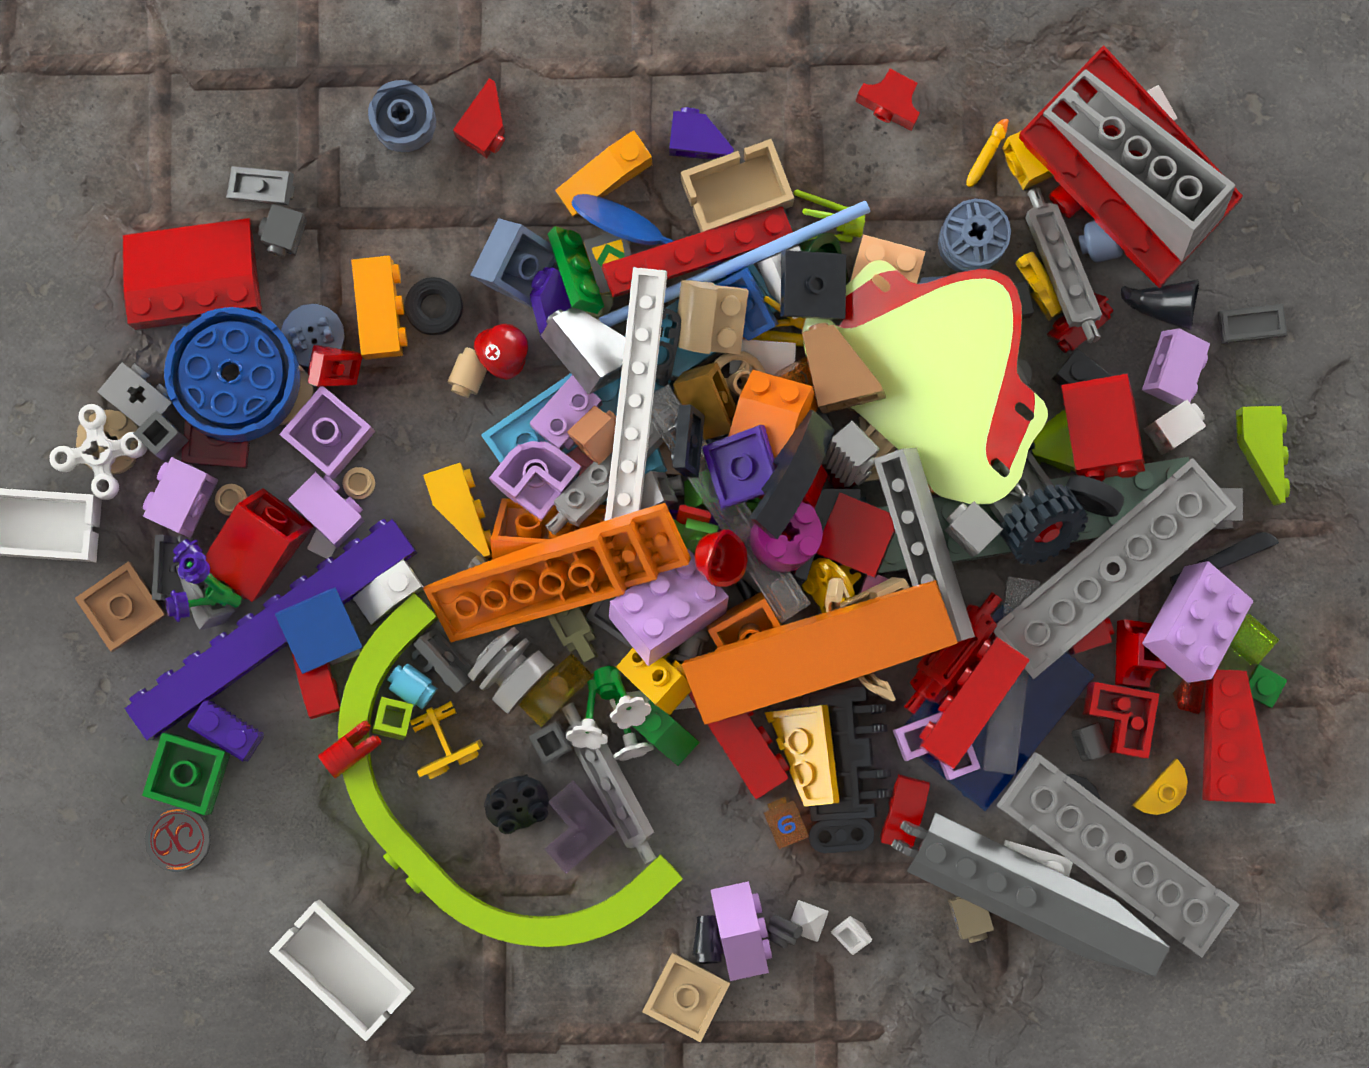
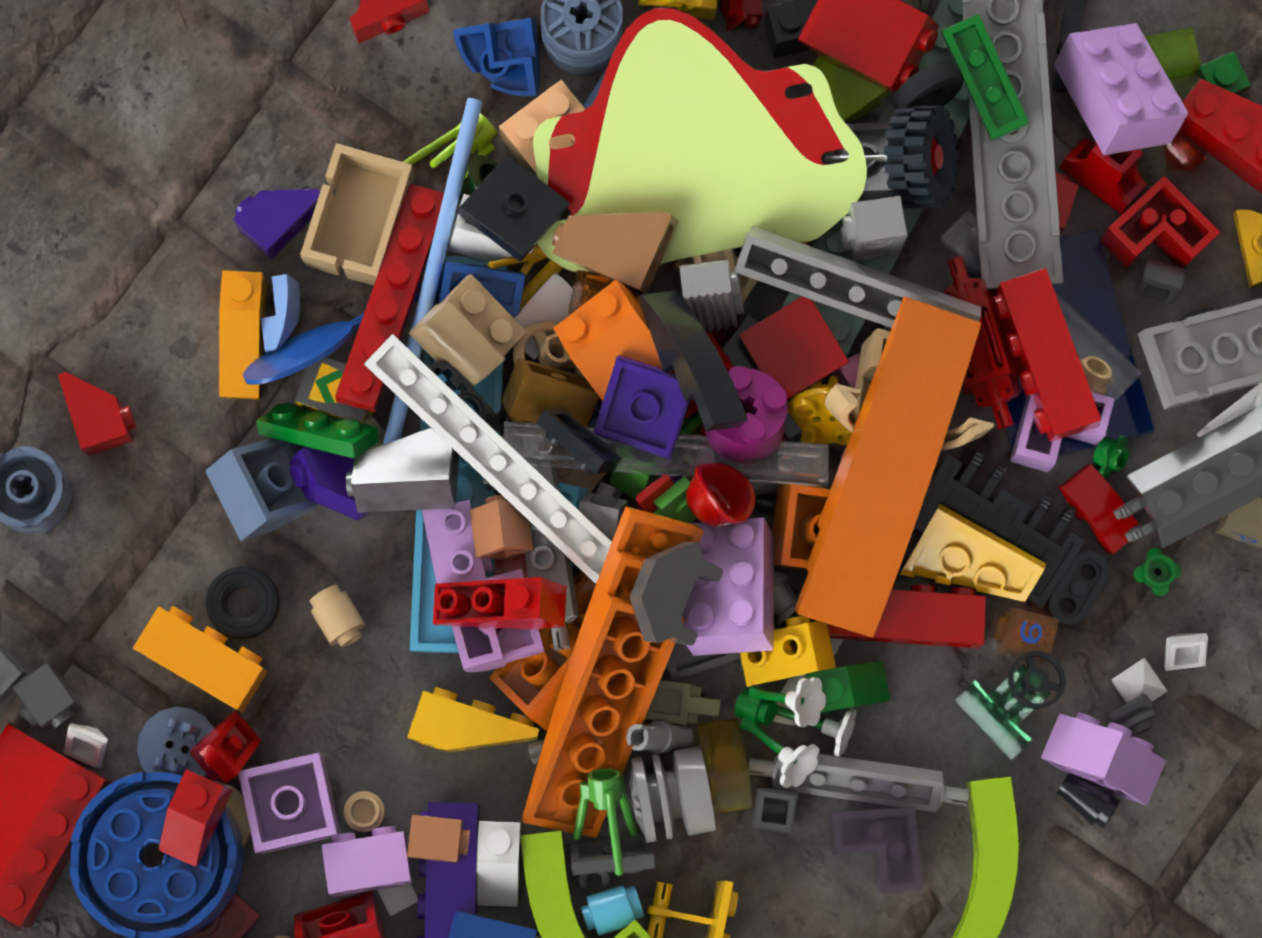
camera: 55 degrees left, 5 degrees down
red helmet [474,324,528,380] -> none
black plate [484,774,549,834] -> none
tan plate [642,952,730,1042] -> none
none -> white slope [63,723,108,769]
none -> red slope [158,769,233,868]
none -> light blue slope [261,274,300,352]
none -> nougat brick [407,815,470,863]
none -> red slope [433,577,567,629]
none -> blue brick [453,18,540,96]
none -> bright green plant [573,768,639,876]
none -> light grey pin [626,721,694,754]
none -> dark grey piece [630,542,723,645]
none -> green plate [941,14,1029,142]
none -> clear green piece [955,651,1066,760]
none -> tan plate [1079,356,1113,395]
none -> green plate [1093,435,1129,478]
none -> green plate [1133,548,1182,596]

